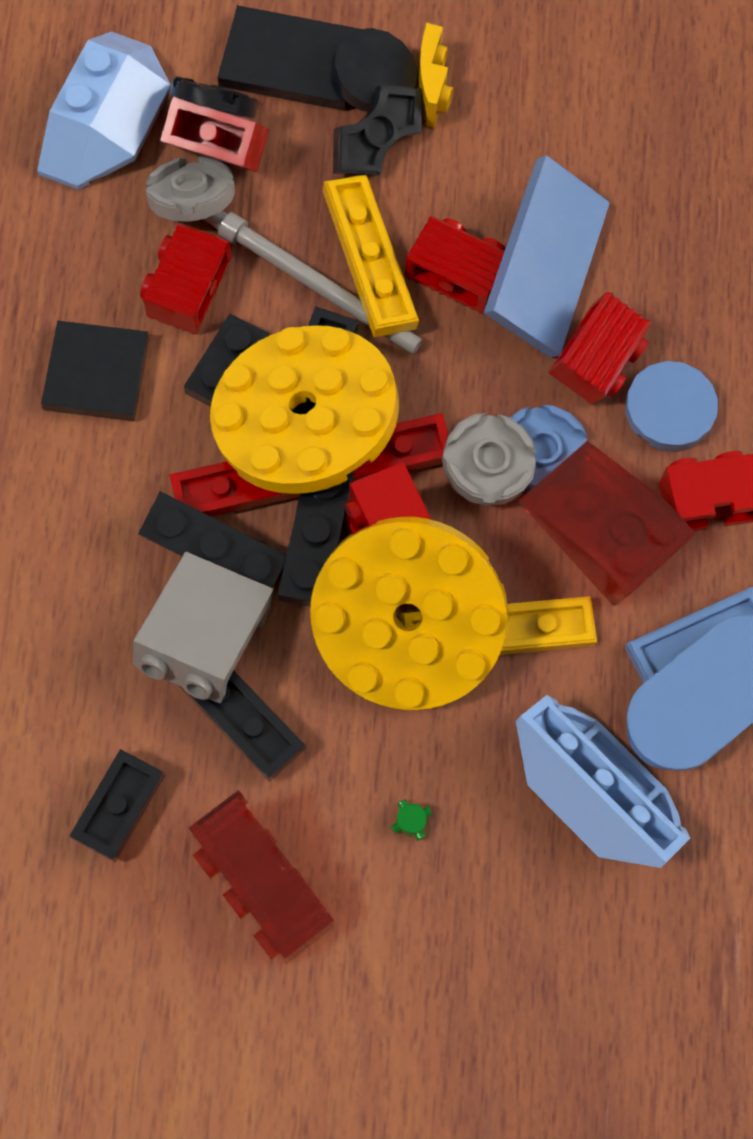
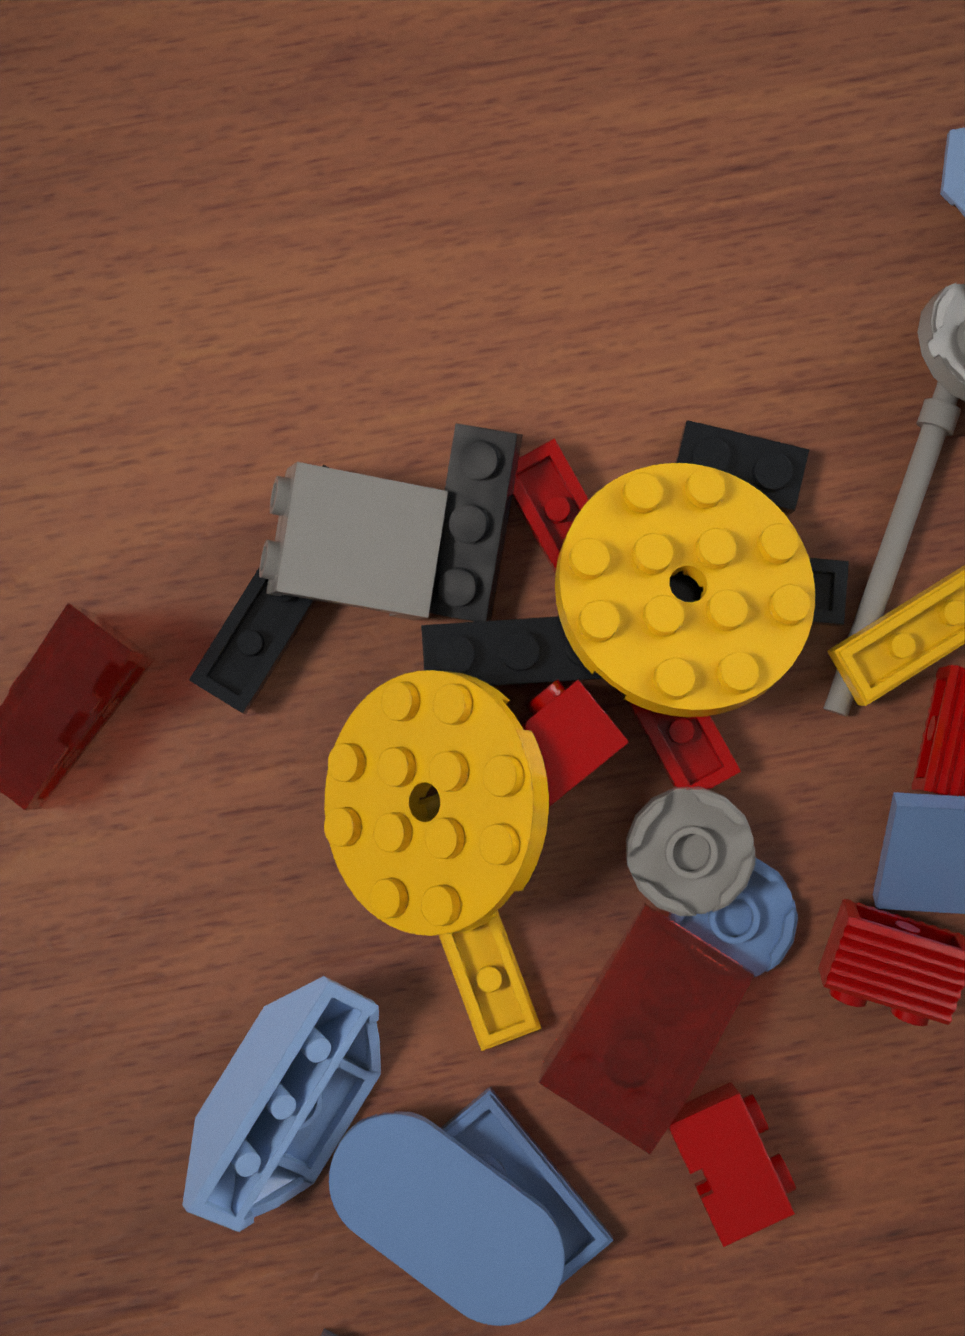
camera: 80 degrees right, 15 degrees up
black tile [41,320,149,421] -> none
black plate [69,749,165,863] -> none
red brick [140,223,231,334] -> none
green piece [391,799,432,841] -> none
medium blue tile [625,361,718,451] -> none

